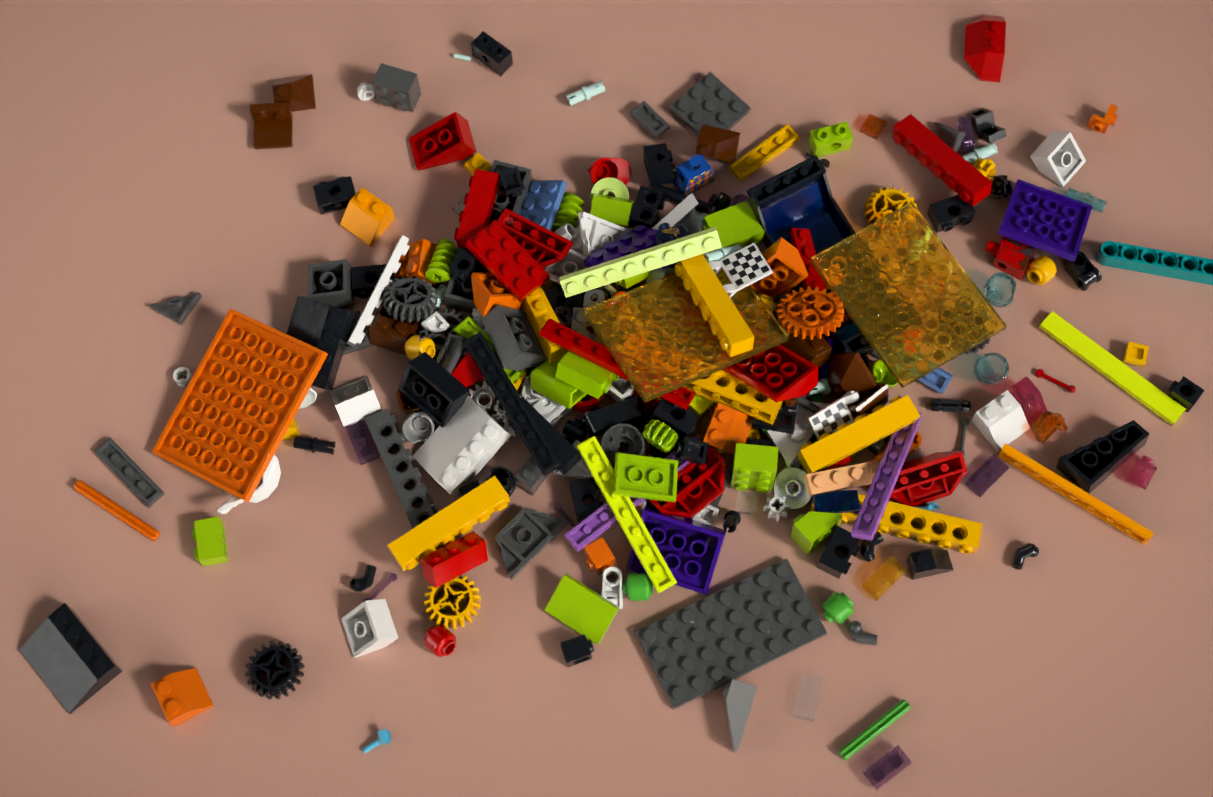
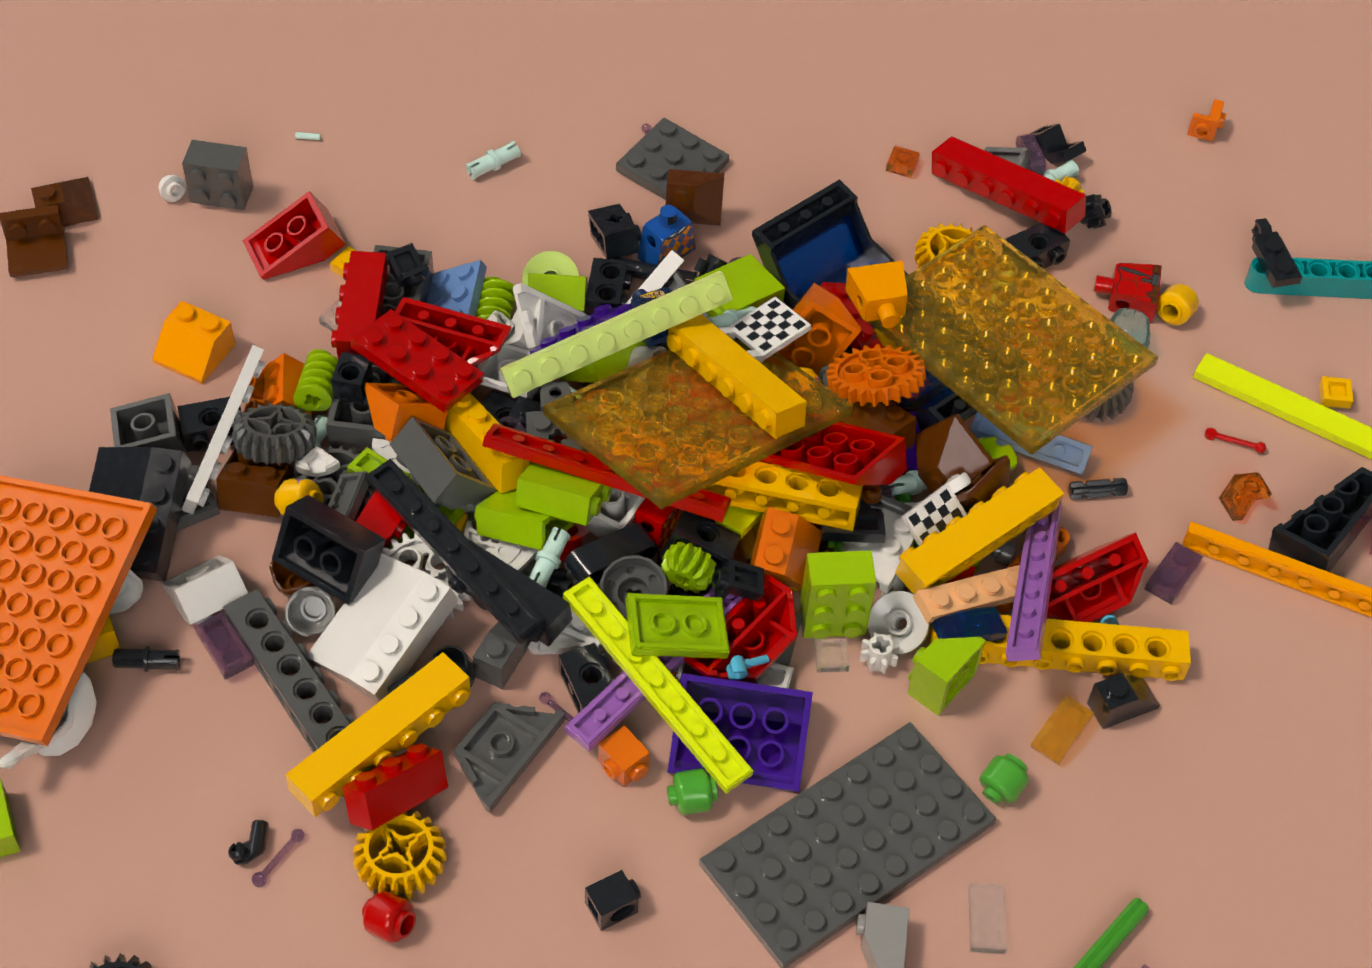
camera: 15 degrees left, 15 degrees down
black brick [313,176,356,215] -> none
white slope [341,599,398,658] -> none
black brick [471,31,513,76] -> none
lime tile [544,574,619,645] -> none
red piece [587,157,632,185] -> none
white piece [601,567,623,609] -> none
dark grey plate [630,101,670,140] -> none
black pin [723,510,741,533] -> none
yellow tile [729,124,800,182] -> none
lime brick [808,121,853,158] -> none
black brick [817,526,861,579] -> none
dark grey arm [848,621,877,646] -> none
black arm [861,532,884,562] -> none
dark grey hinge [958,417,970,457] -> none
red wedge [964,15,1006,83] -> none
white slope [971,390,1030,452] -> none
clear light blue hair [973,352,1009,385] -> none
dark purple plate [998,179,1093,262] -> none
clear pink slope [1009,376,1049,427] -> none
black arm [1011,543,1039,570] -> none
white slope [1030,131,1086,187] -> none
black piece [1064,251,1102,291] -> none
clear light blue pin [1066,187,1107,212] -> none
none -> light aqua pin [529,527,570,588]
none -> medium azure hand [726,655,769,681]
none -> light orange torso [845,260,907,328]
none -> black hinge [1252,218,1302,288]

